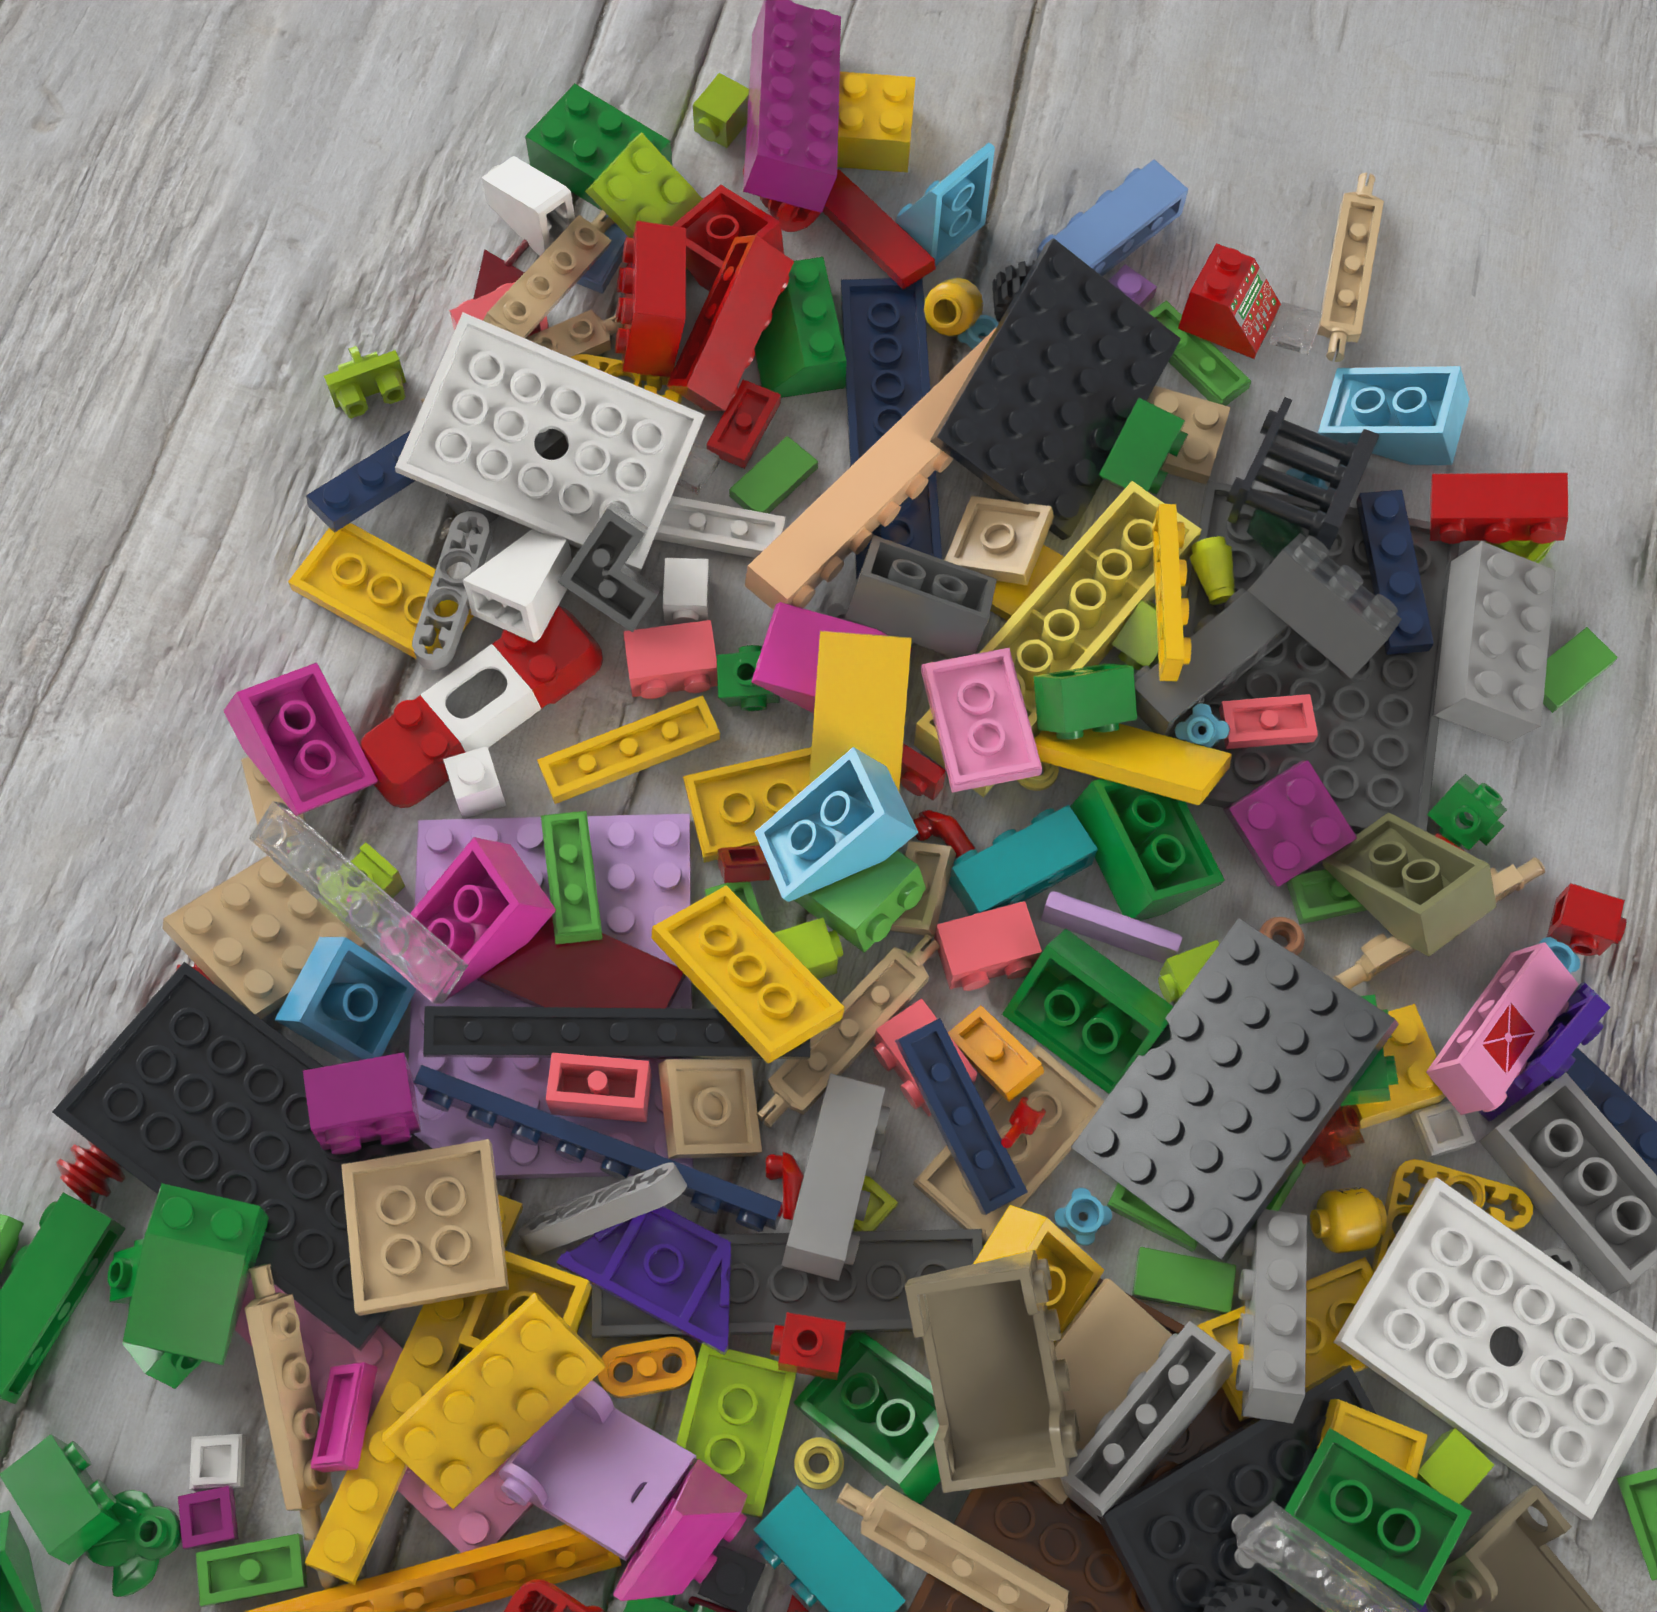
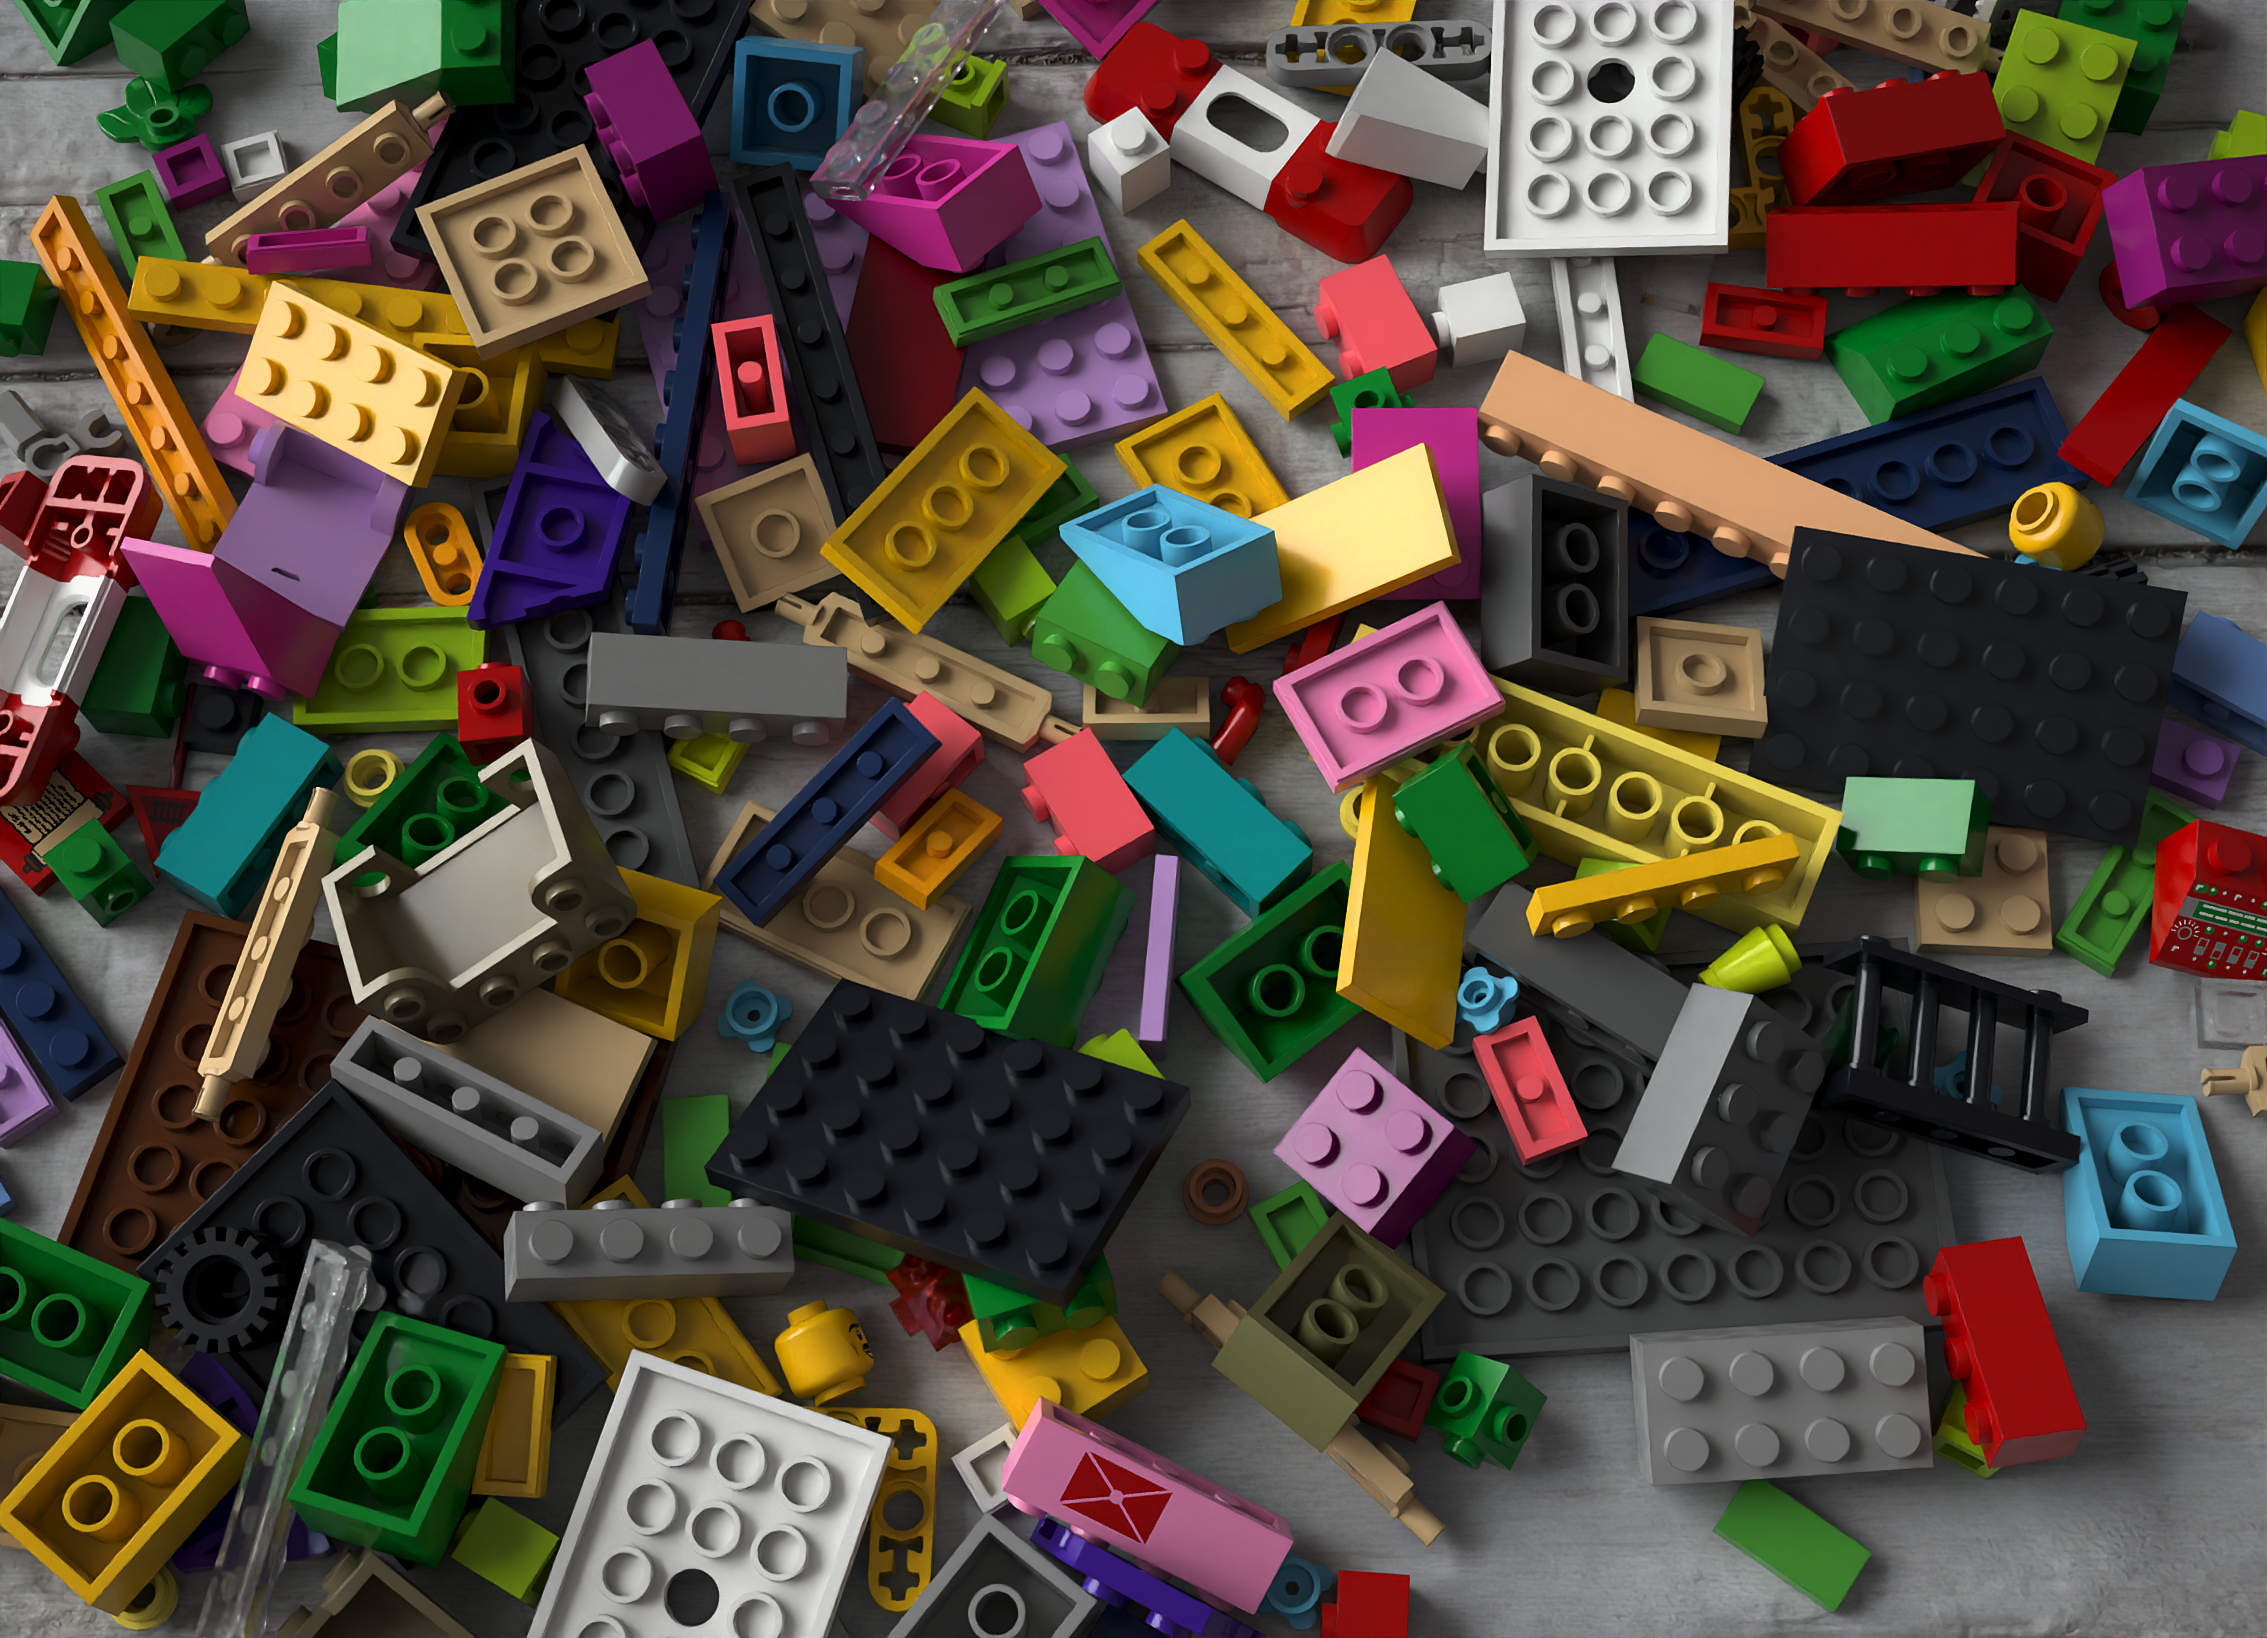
camera: 80 degrees right, 0 degrees up
dark grey brick [558,503,660,632] -> none
dark red tile [718,845,770,883] -> none
red hand [1001,1097,1046,1148] -> none
dark blue plate [1356,490,1434,655] -> none

